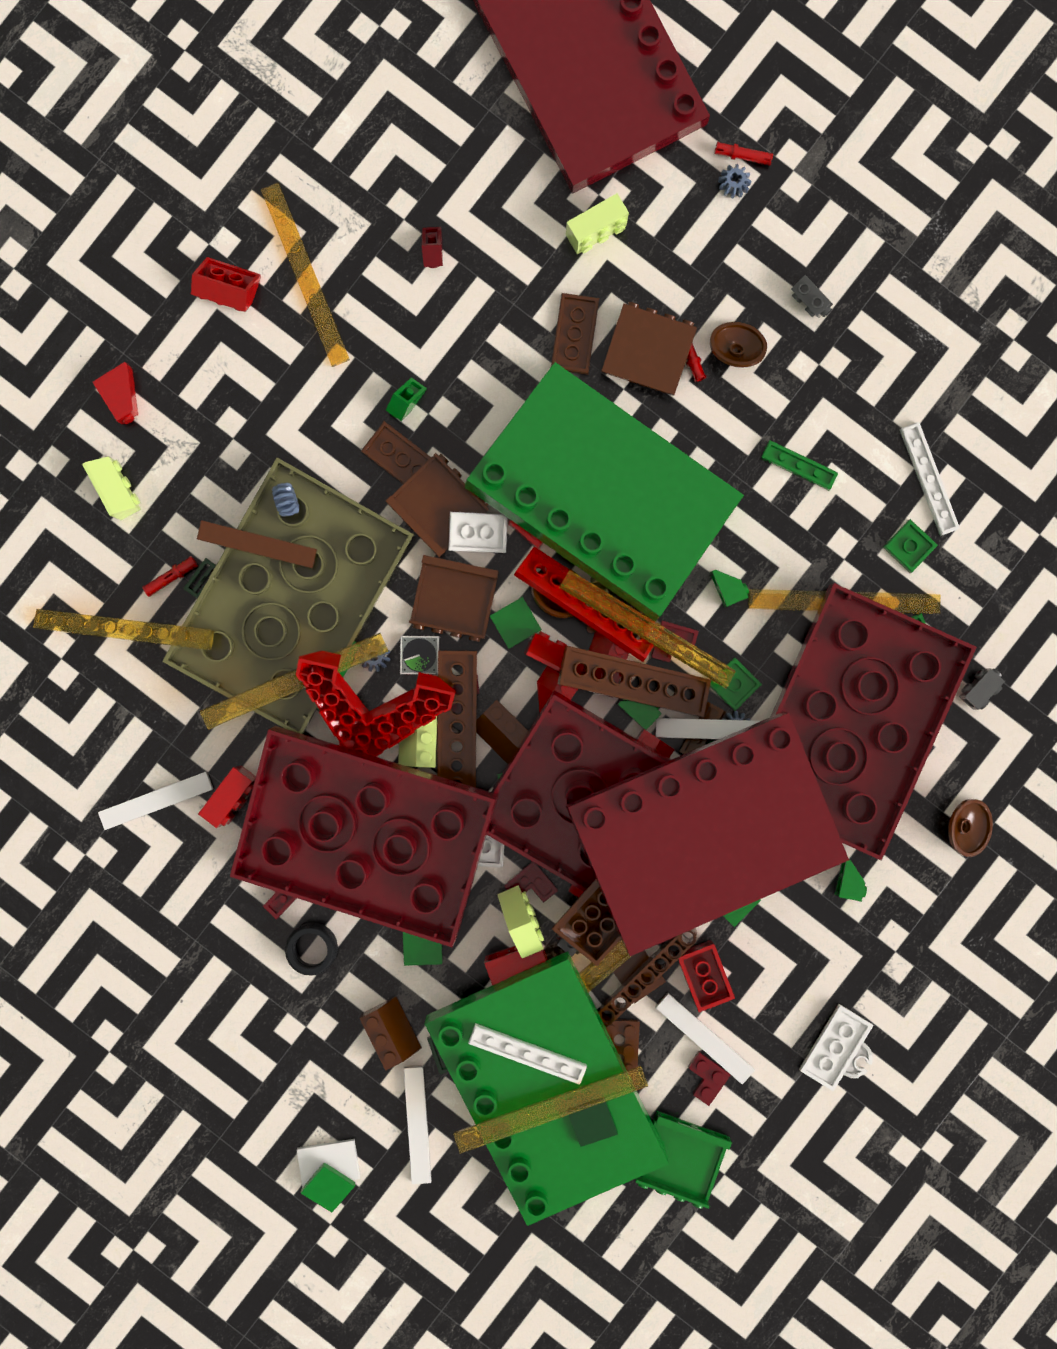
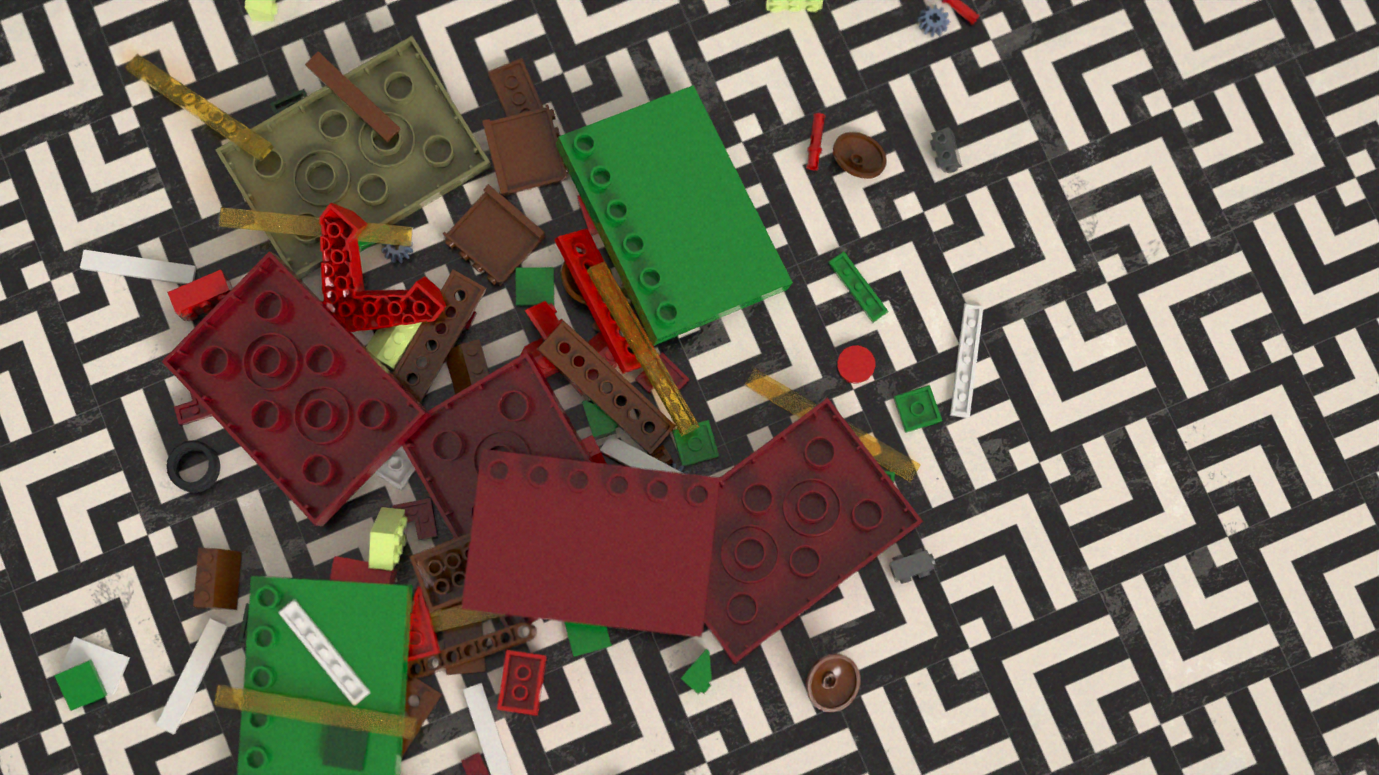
camera: 30 degrees right, 10 degrees down
red pin [142,556,198,597] -> none
sand blue gear [272,483,299,517] -> none
green slope [386,378,427,421] -> none
tile [400,636,439,675] -> none
green tile [403,932,443,966] -> none
white tile [448,512,508,553] -> none
reddish brown tile [551,293,599,375] -> none
reddish brown panel [601,302,697,396] -> none
green slope [710,570,749,608] -> none
none -> red wing [408,586,440,661]
none -> red tile [837,345,875,384]

